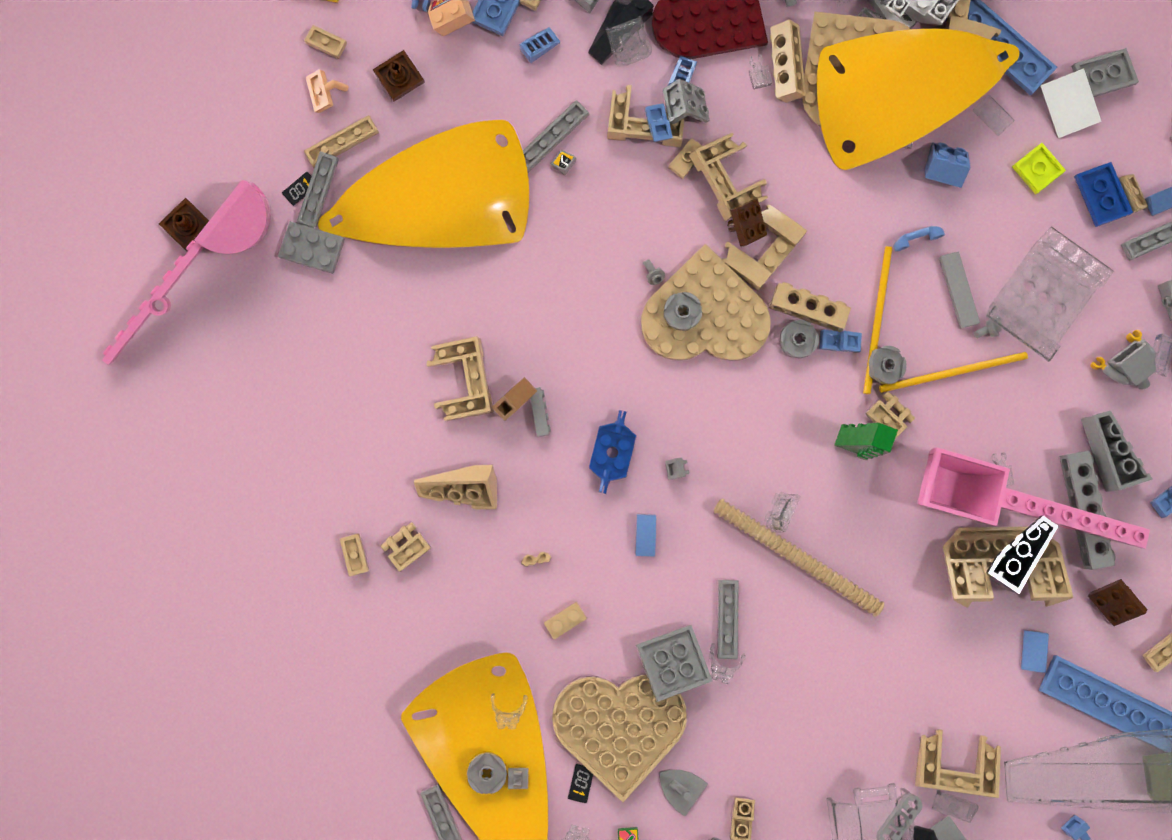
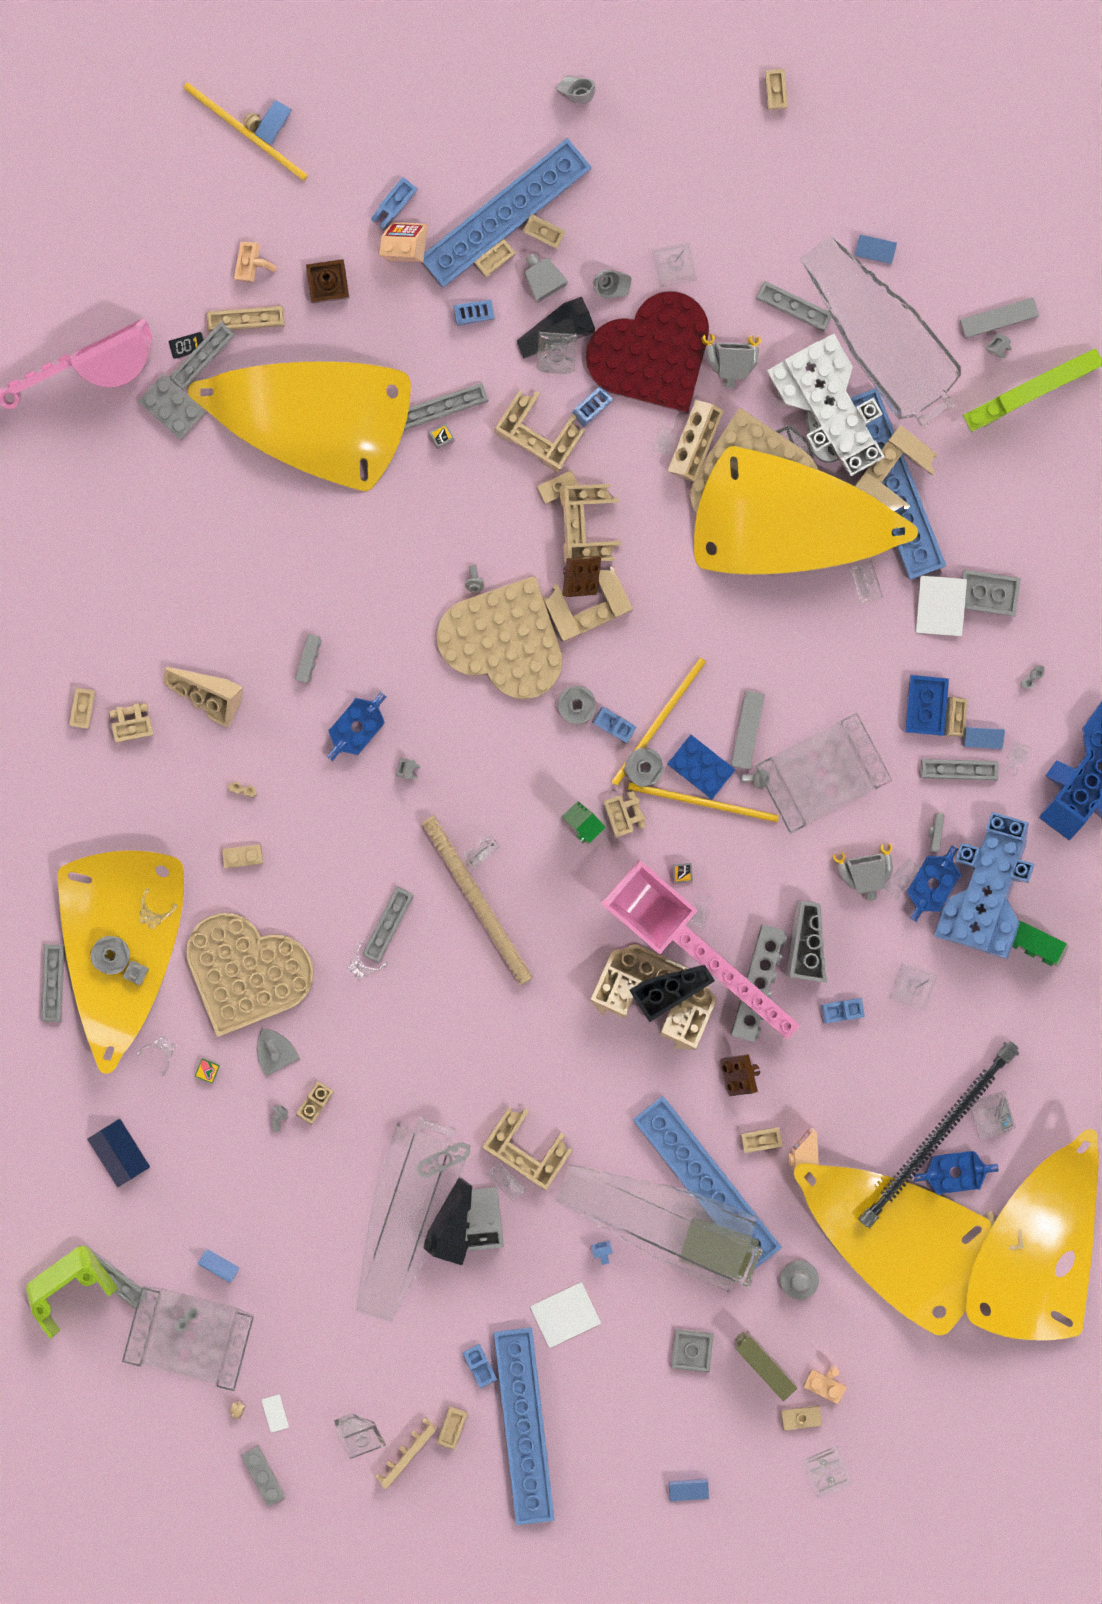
camera: 20 degrees right, 5 degrees up
reddish brown plate [159,198,209,251] -> none
tan plate [304,25,347,59] -> none
tan wedge [427,336,494,421] -> none
medium nougat slope [492,377,537,421] -> none
black sticker [568,764,593,803] -> none
medium blue slope [635,514,656,557] -> none
light grey plate [636,625,713,702] -> none
medium blue slope [645,103,673,142] -> none
light grey bracket [663,79,710,124] -> none
light grey plate [664,292,702,331] -> none
tan brick [769,282,851,332] -> none
medium blue bar [893,226,945,252] -> none
medium blue slope [925,142,971,188] -> none
neon yellow tile [1012,143,1066,195] -> none
medium blue slope [1021,630,1049,673] -> none
none -> blue plate [667,734,736,800]
none -> slope [672,863,693,884]

